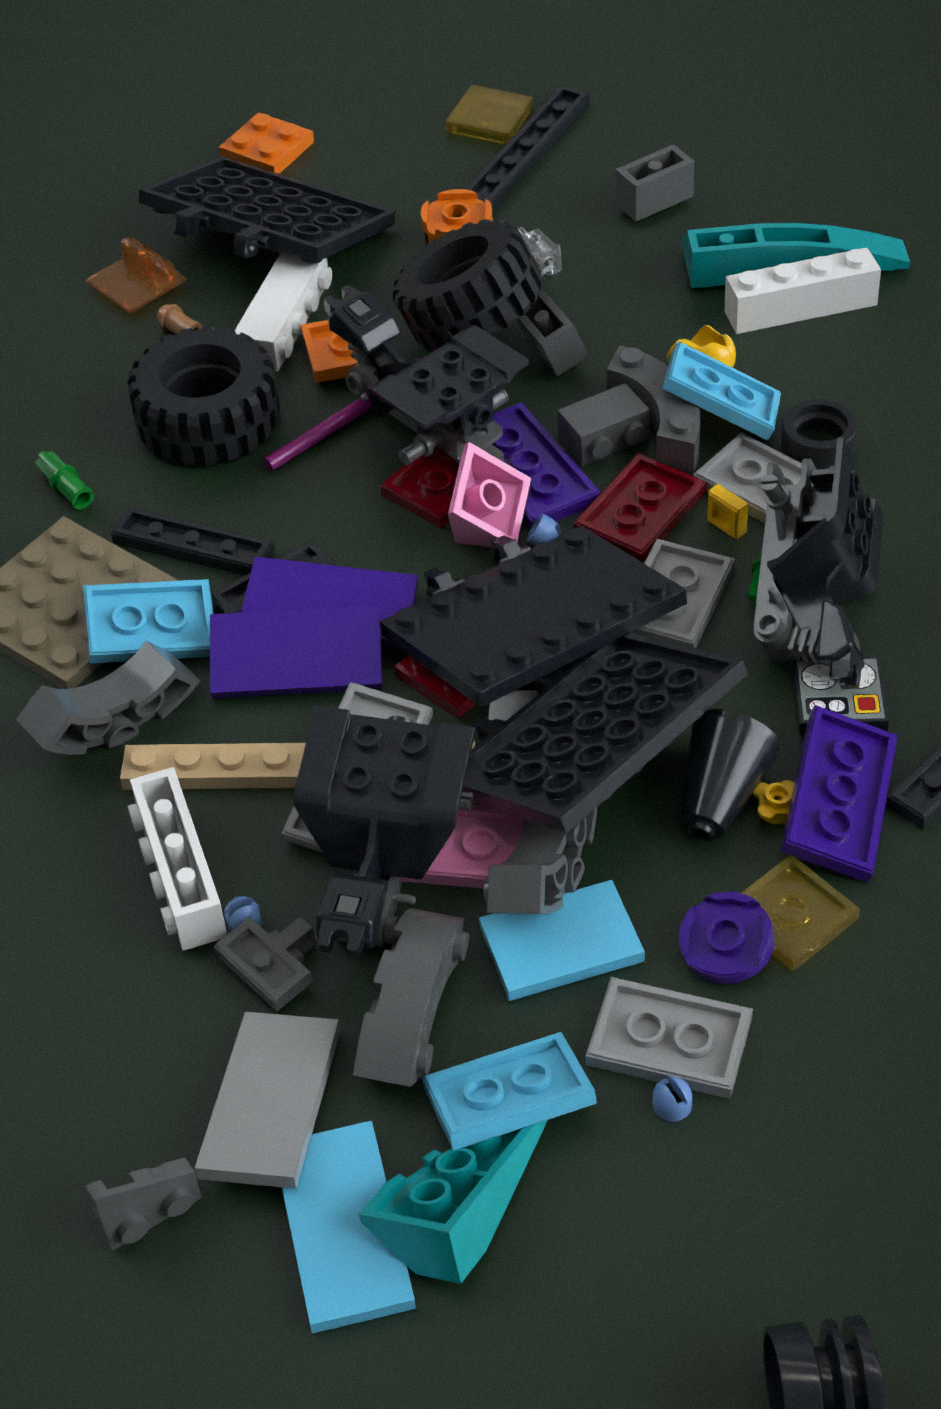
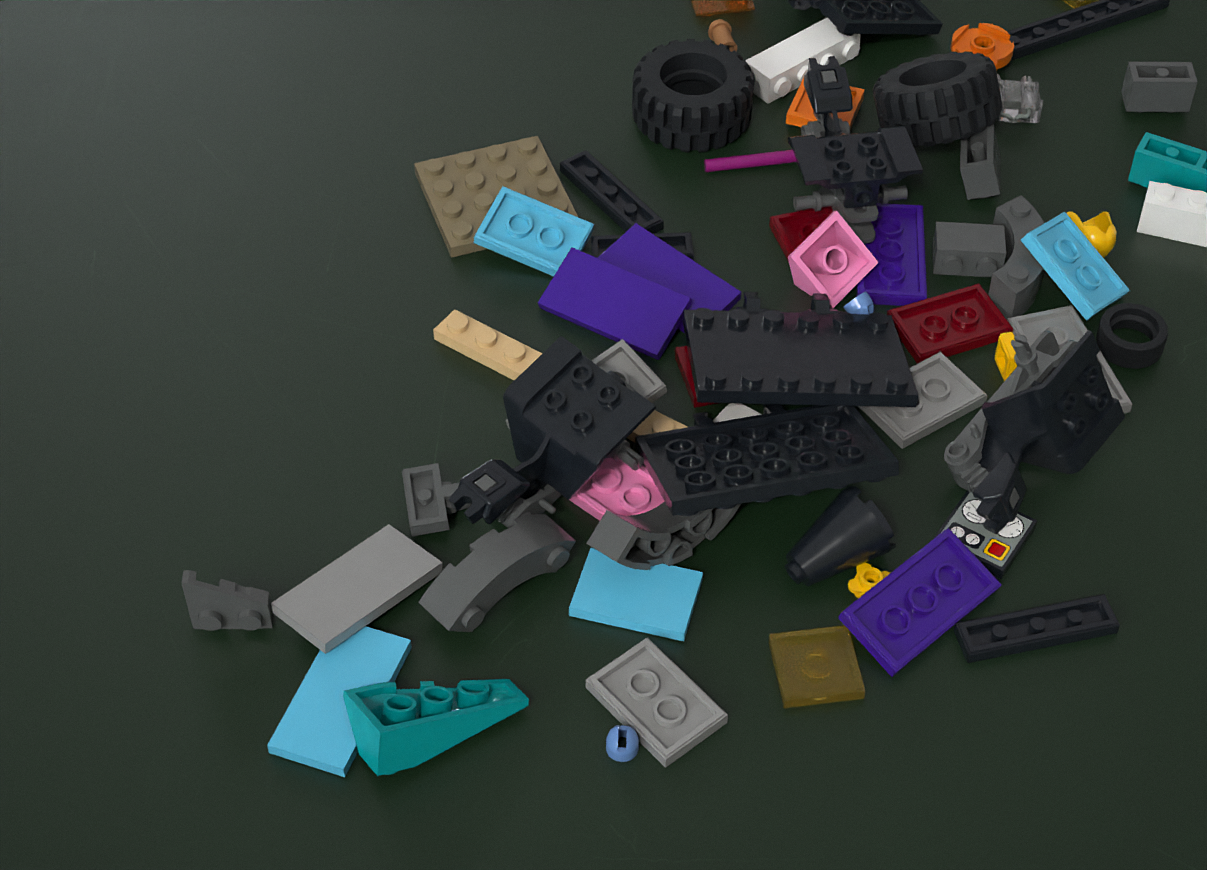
camera: 30 degrees right, 0 degrees up
dark grey brick [16,641,200,755] -> none
green axle [35,450,94,510] -> none
white brick [128,767,227,951] -> none
medium blue hinge [224,896,262,932] -> none
medium azure tile [422,1032,597,1151] -> none
dark purple tile [679,891,775,985] -> none

